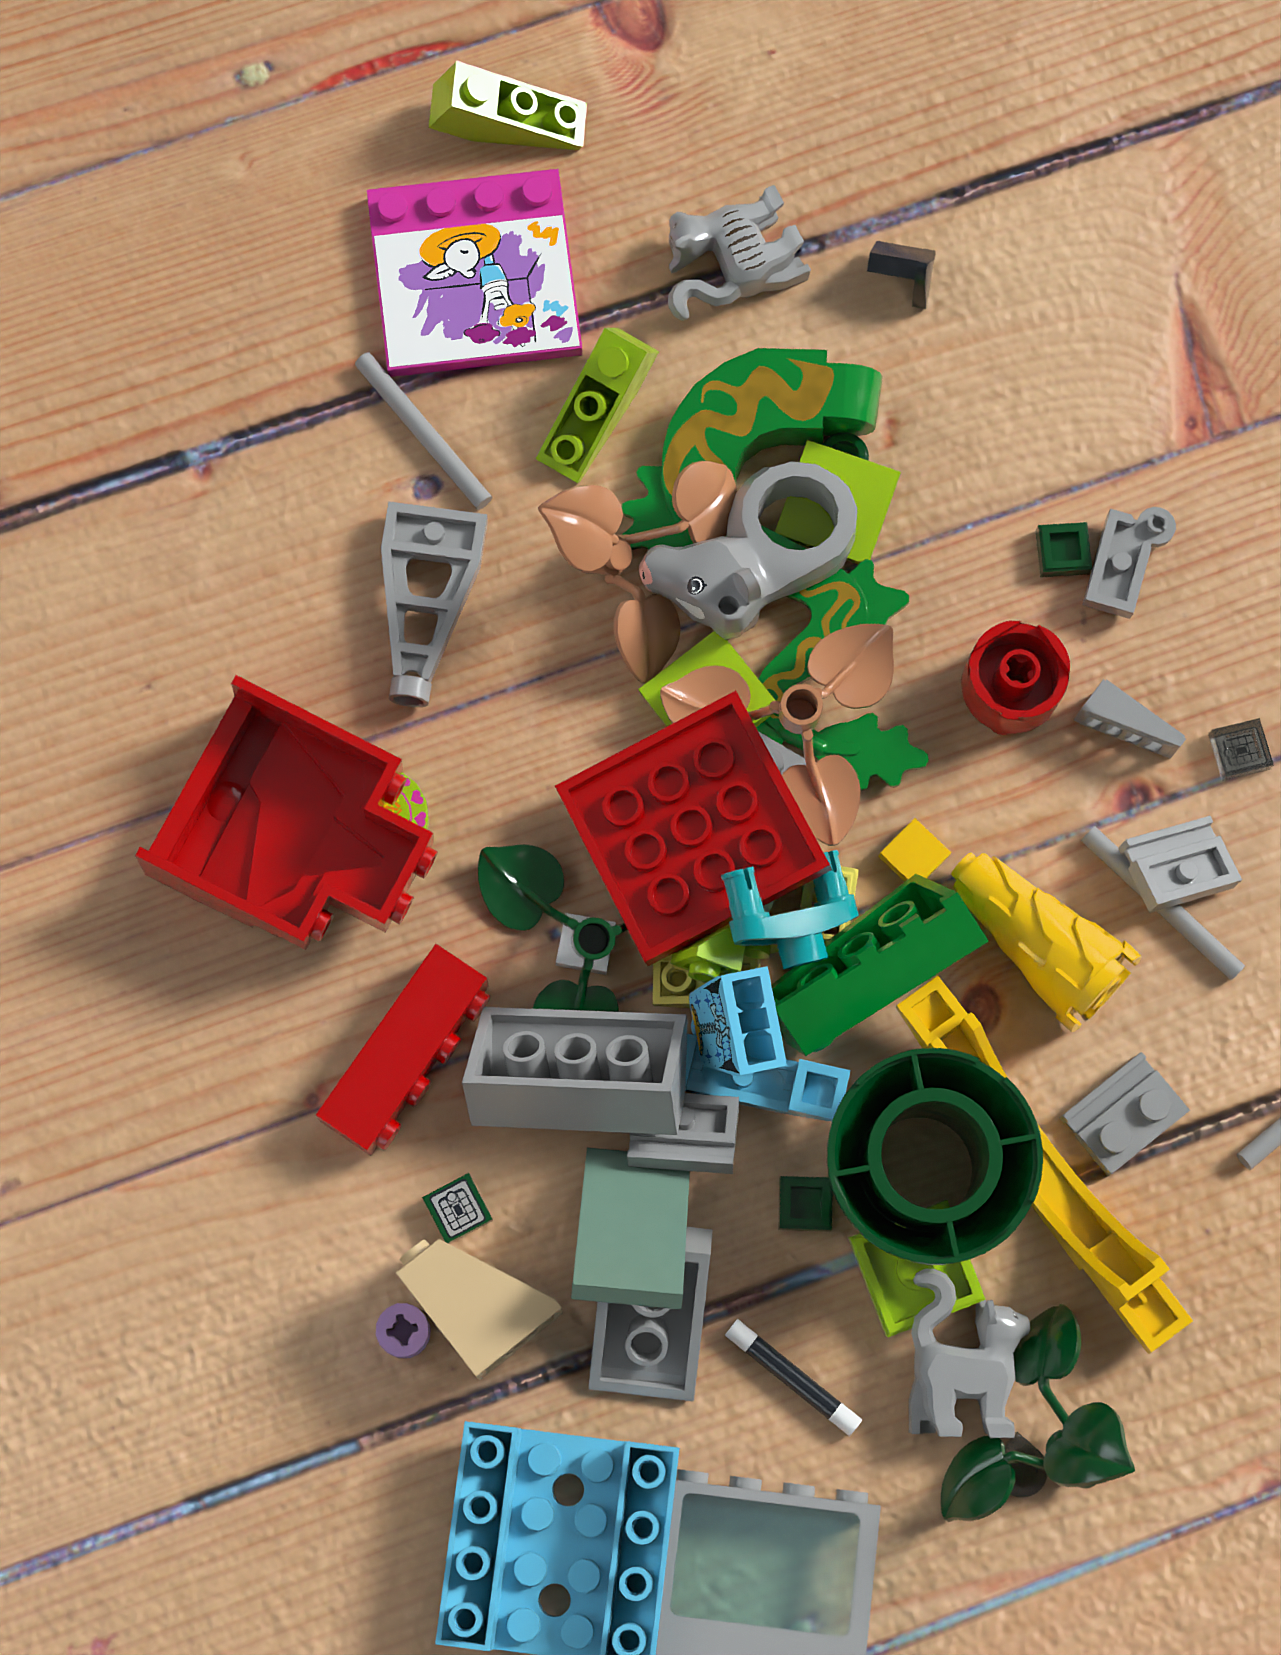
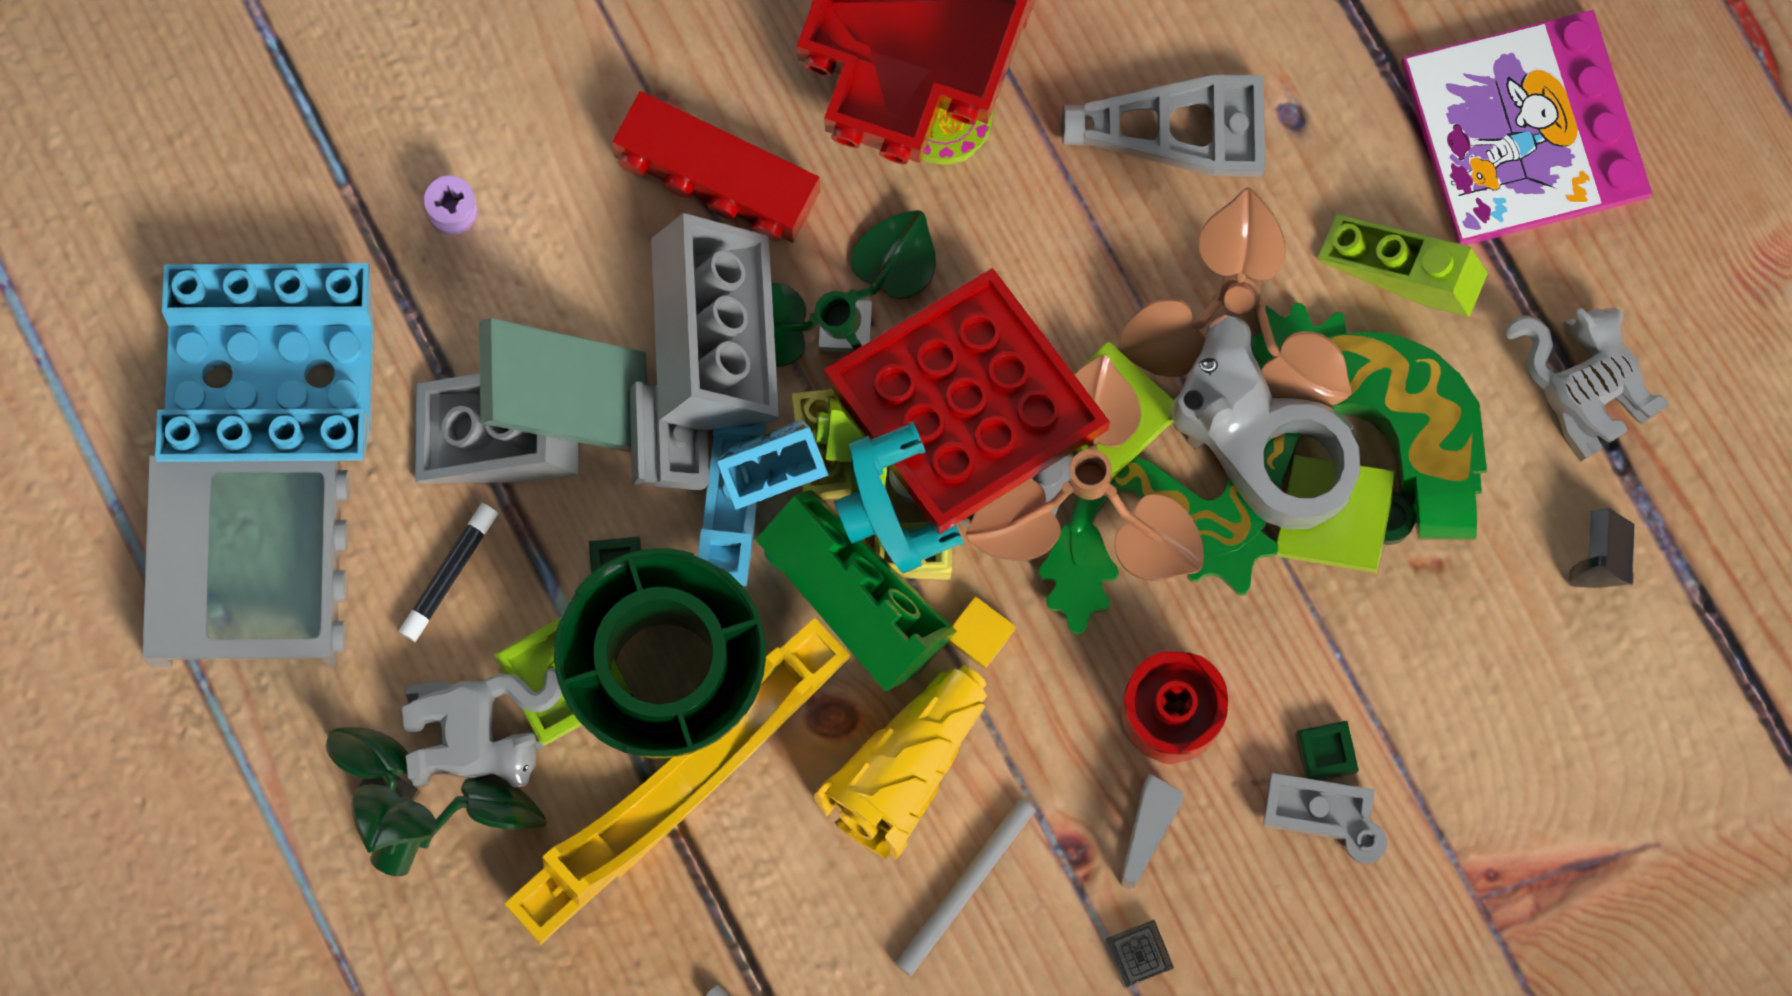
camera: 85 degrees right, 0 degrees up
light grey bar [355,352,492,510] -> none
tan slope [396,1239,563,1380] -> none
tile [422,1173,493,1244] -> none
lime slope [428,61,587,150] -> none
light grey plate [1060,1052,1190,1176] -> none
light grey plate [1118,816,1242,913] -> none

